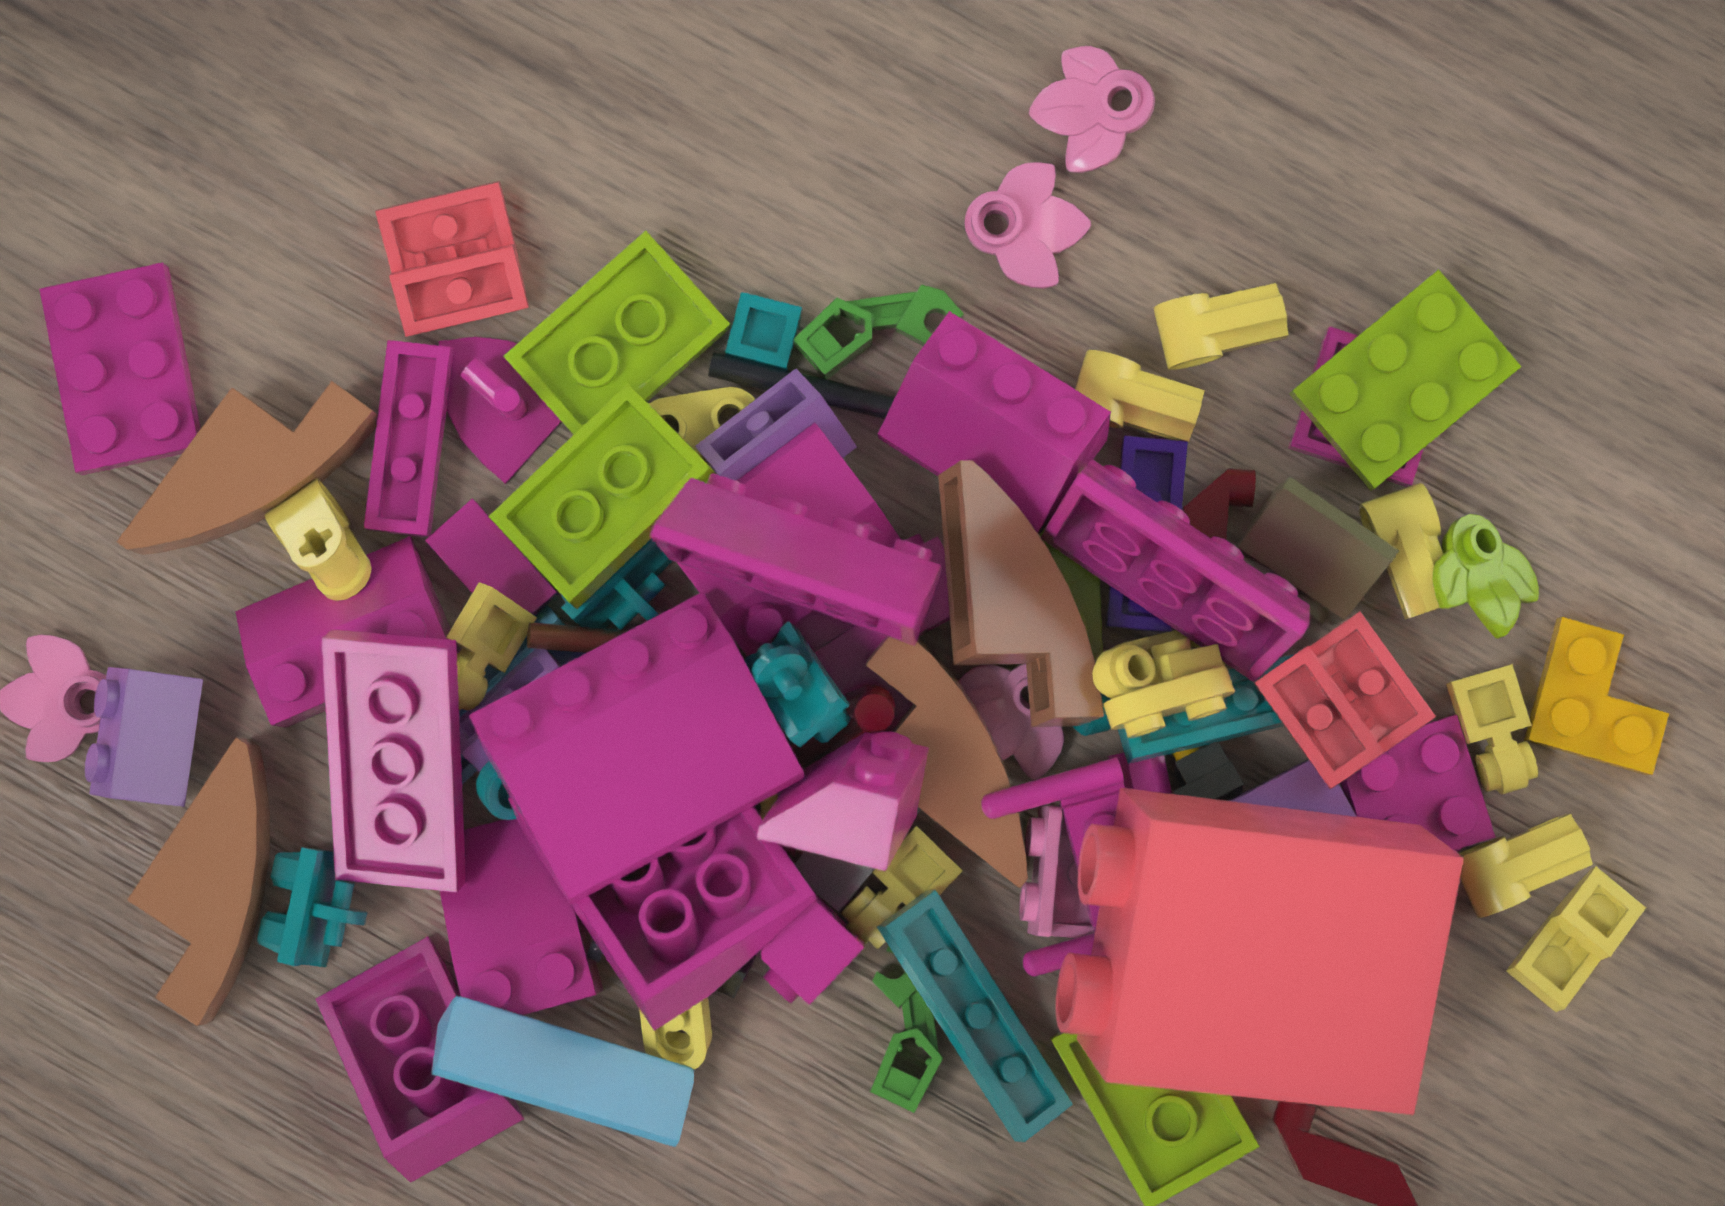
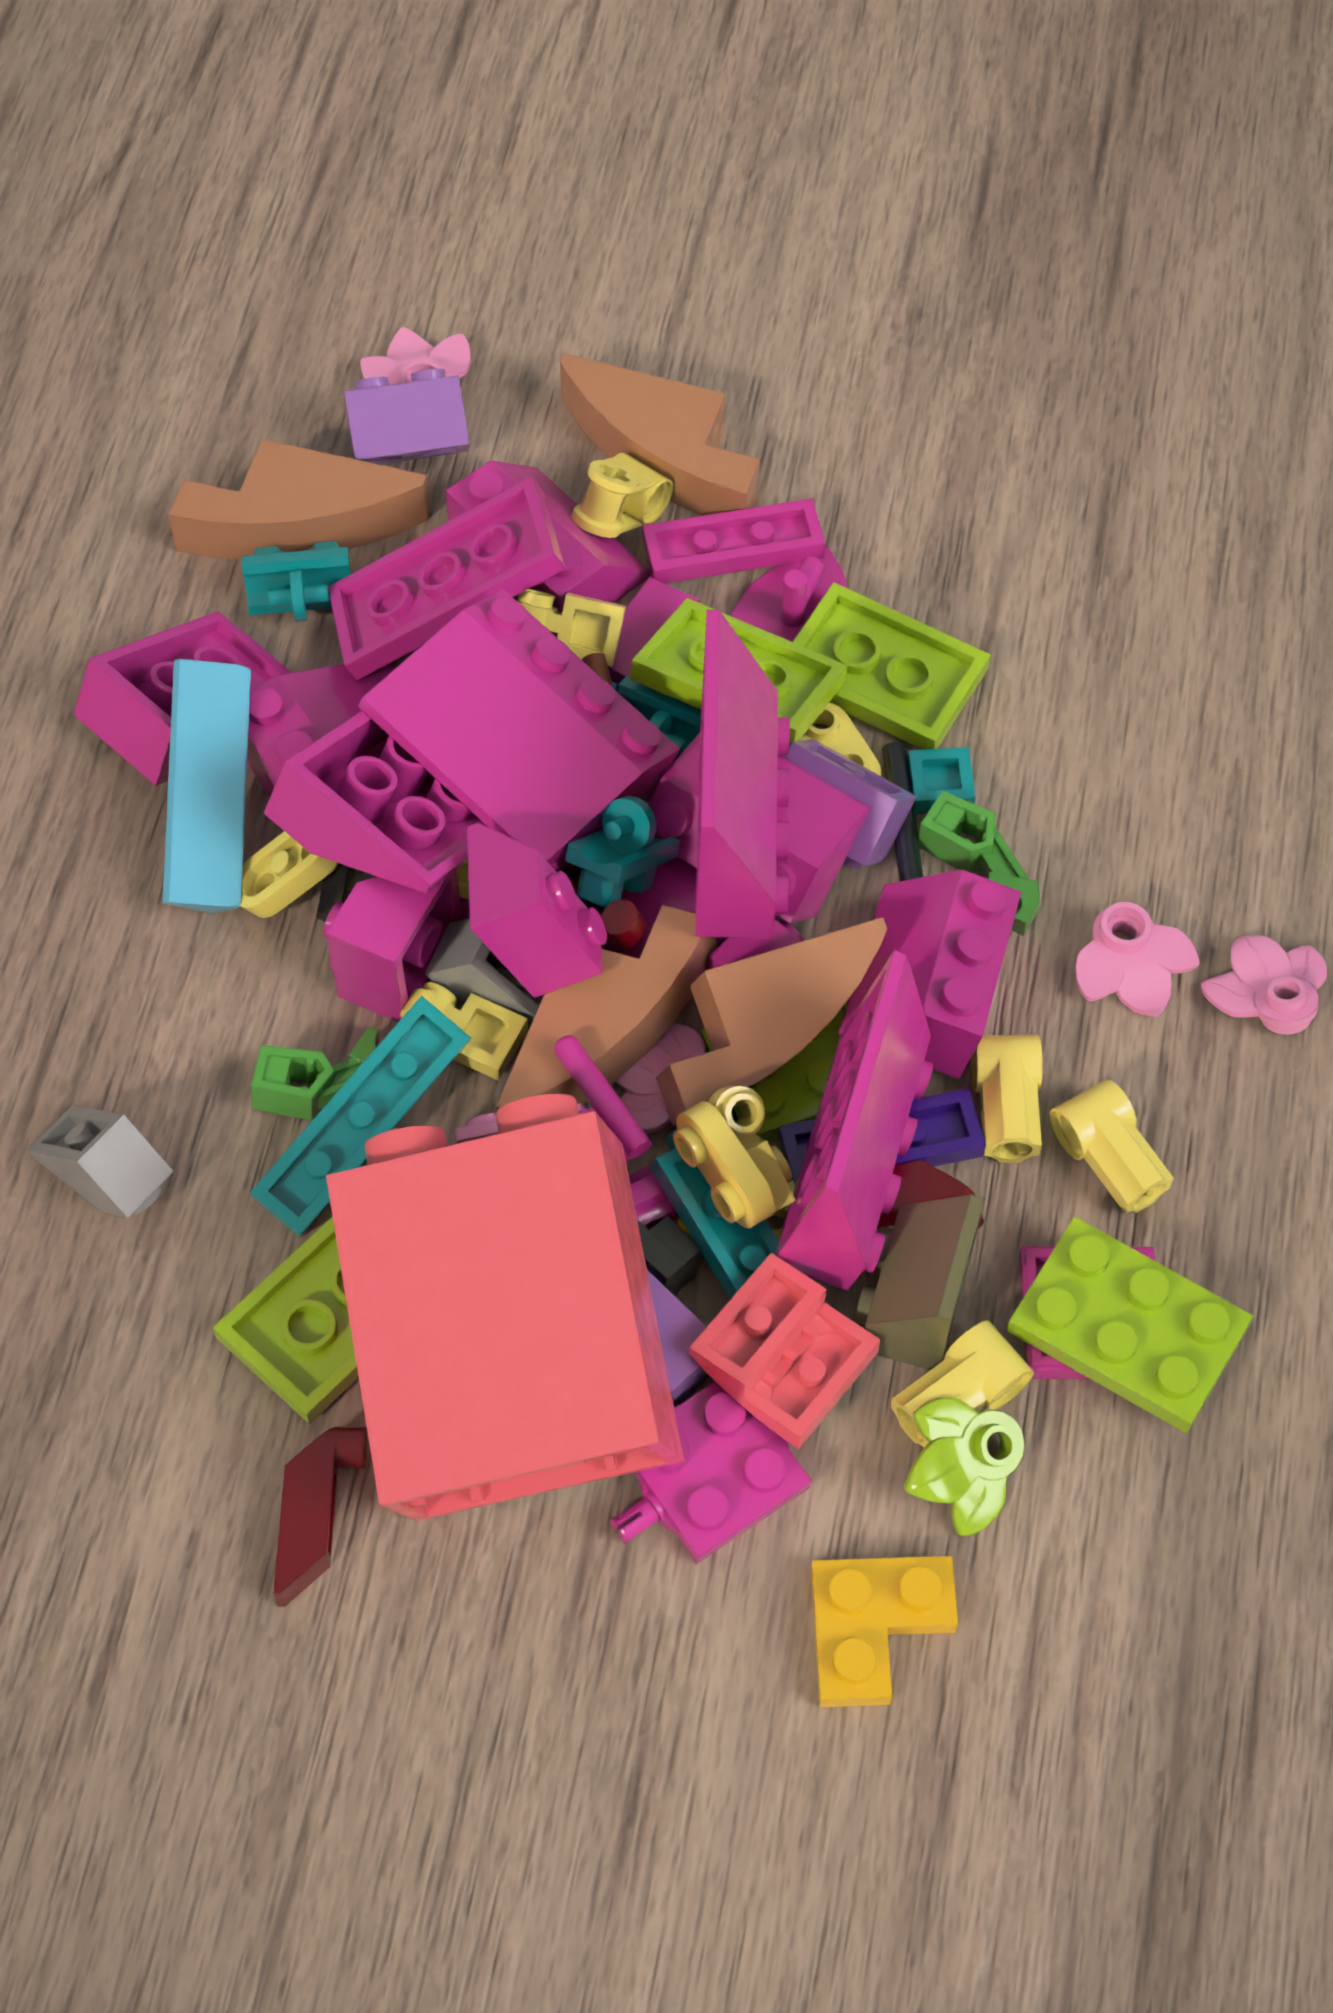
camera: 65 degrees right, 25 degrees down
dark pink plate [39,262,201,475] -> none
coral slope [375,181,529,337] -> none
light yellow plate [1446,664,1538,795] -> none
light yellow piece [1459,814,1593,918] -> none
light yellow slope [1506,866,1646,1012] -> none

